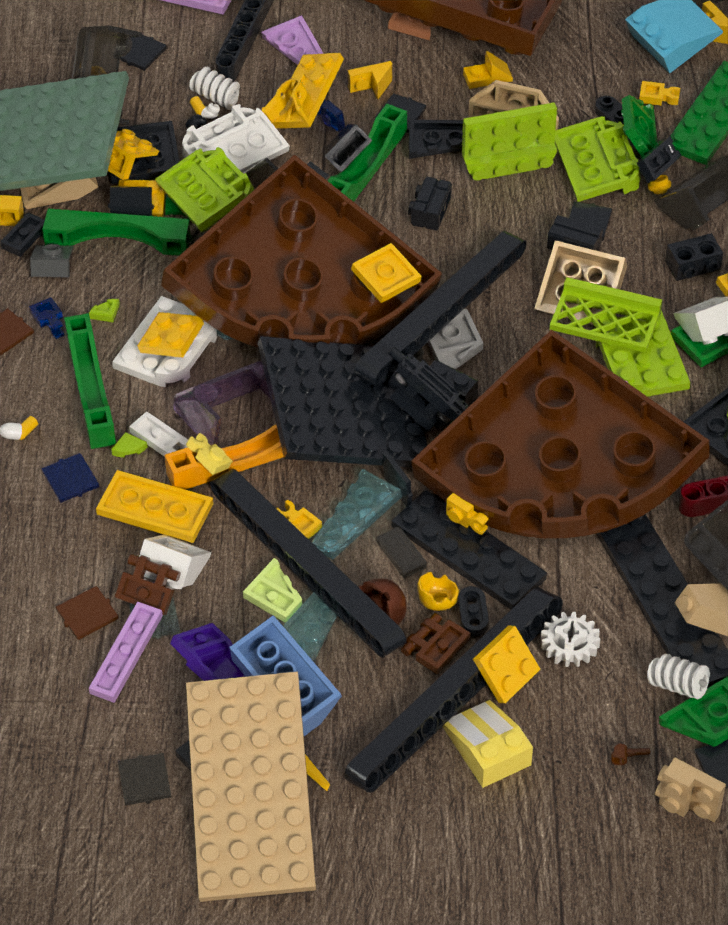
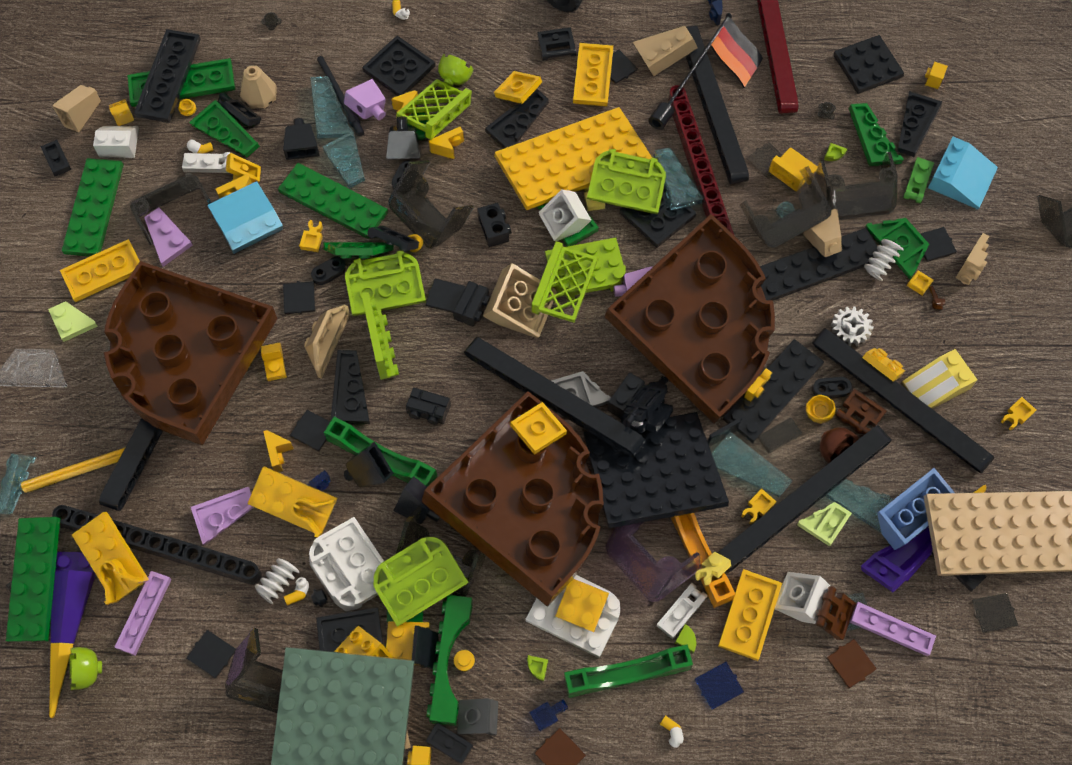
camera: 90 degrees left, 15 degrees up
none -> black piece [283,281,315,315]
none -> yellow plate [454,650,475,671]
none -> yellow tile [907,270,934,296]
none -> yellow plate [1001,397,1036,431]

